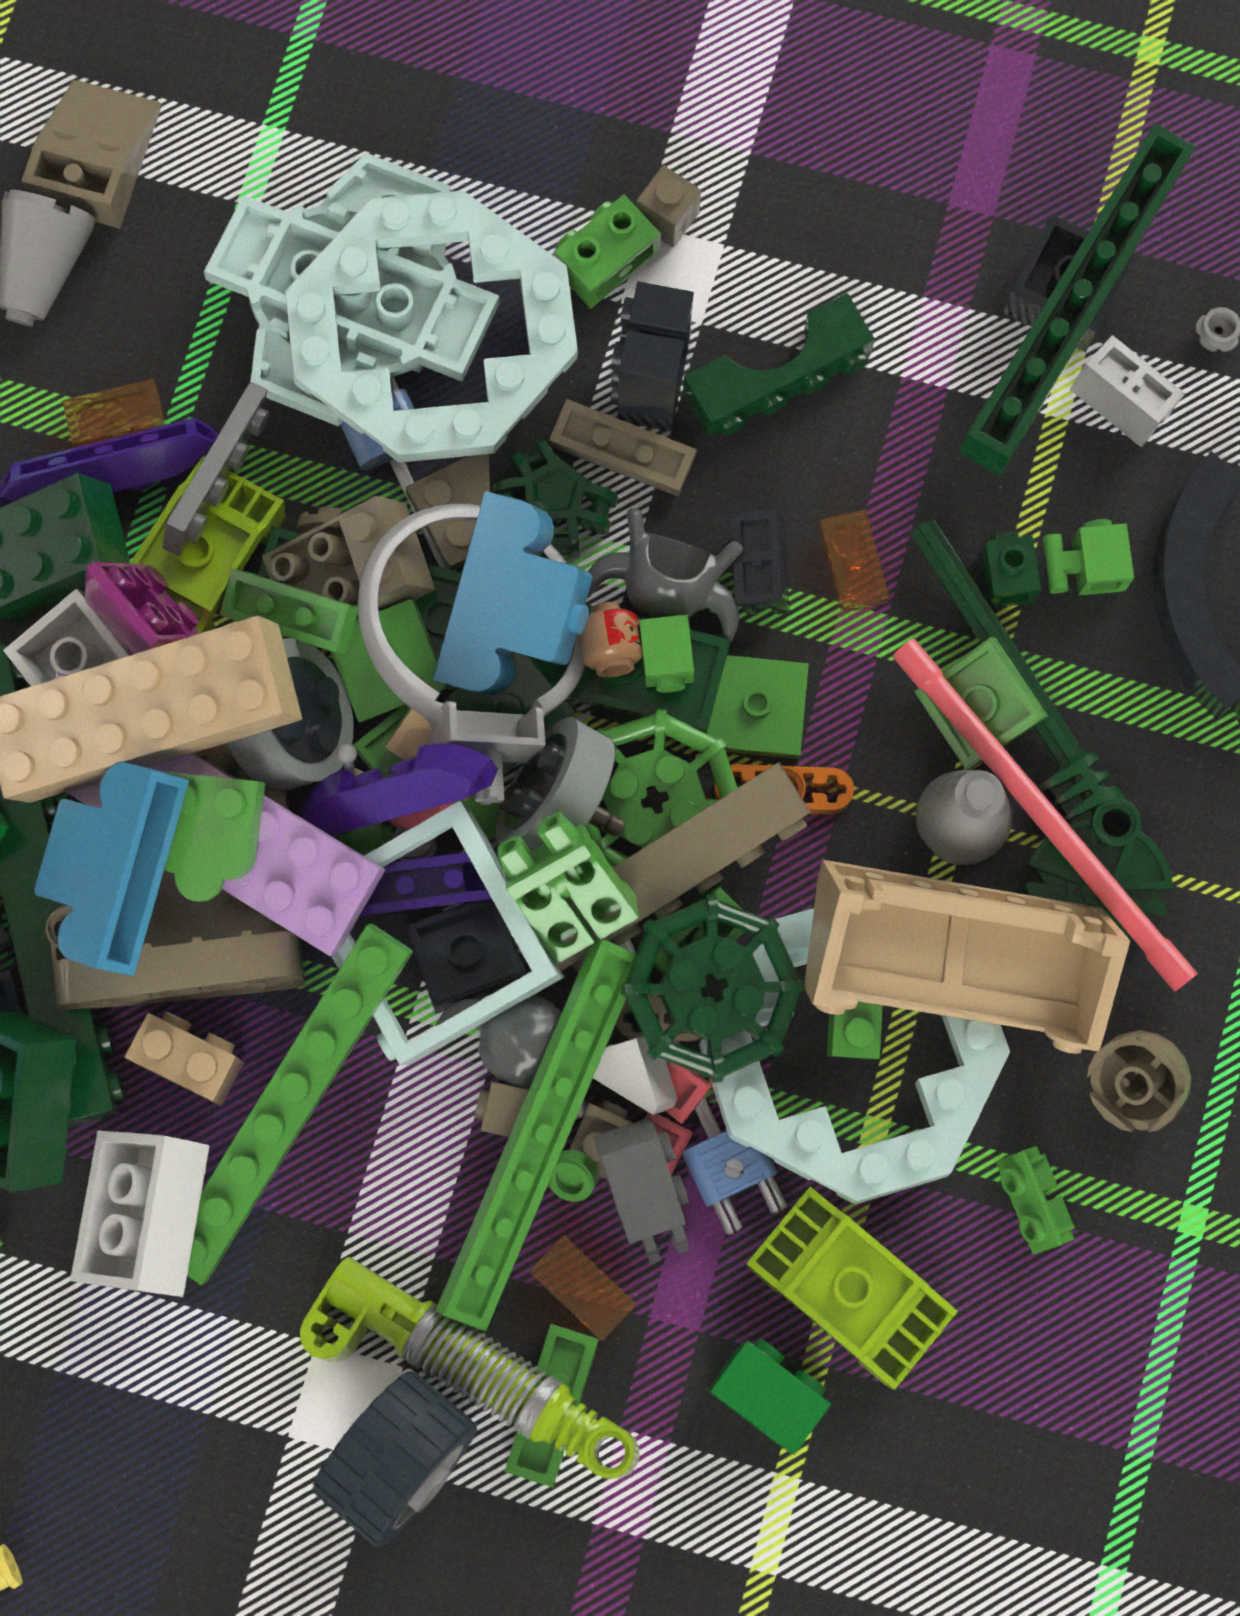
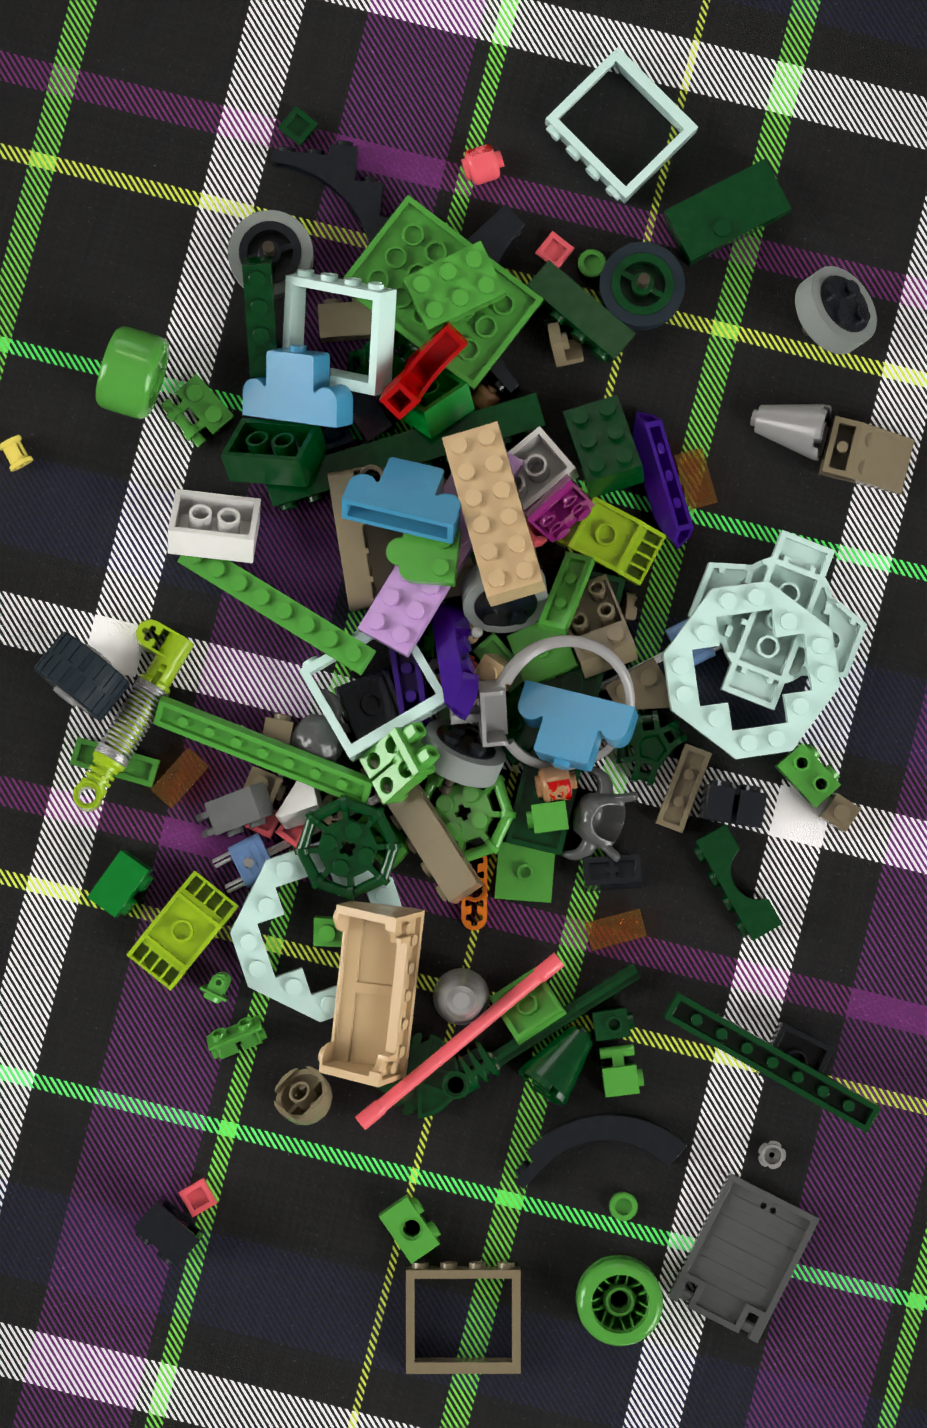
camera: 90 degrees right, 10 degrees up
tan brick [125,1011,244,1106] -> none
plate [162,381,270,556] -> none
bright green tile [548,1150,599,1202] -> none
light grey hinge [1070,335,1185,447] -> none
none -> bright green hinge [200,971,231,1004]
none -> dark green cone [518,1025,593,1107]

